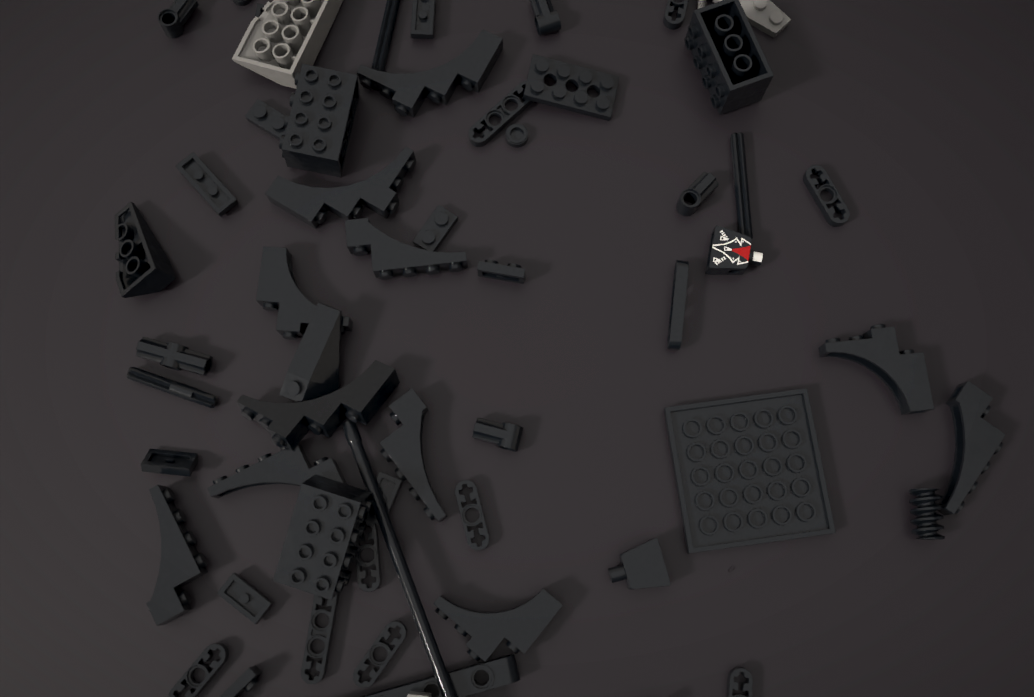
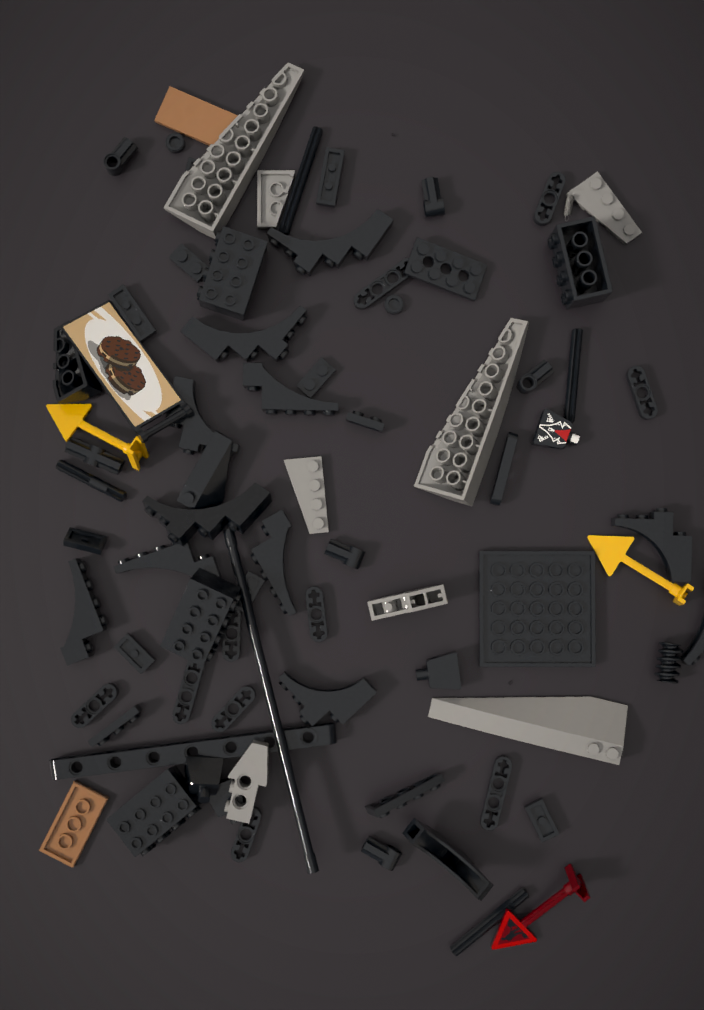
camera: 10 degrees right, 10 degrees up
none -> yellow piece [46,404,149,471]
none -> flag [61,300,193,443]
none -> light grey wing [257,170,296,229]
none -> light grey wing [284,456,329,534]
none -> light grey brick [367,584,448,621]
none -> light grey wedge [414,318,529,506]
none -> light grey wedge [428,696,628,765]
none -> yellow piece [587,535,694,606]

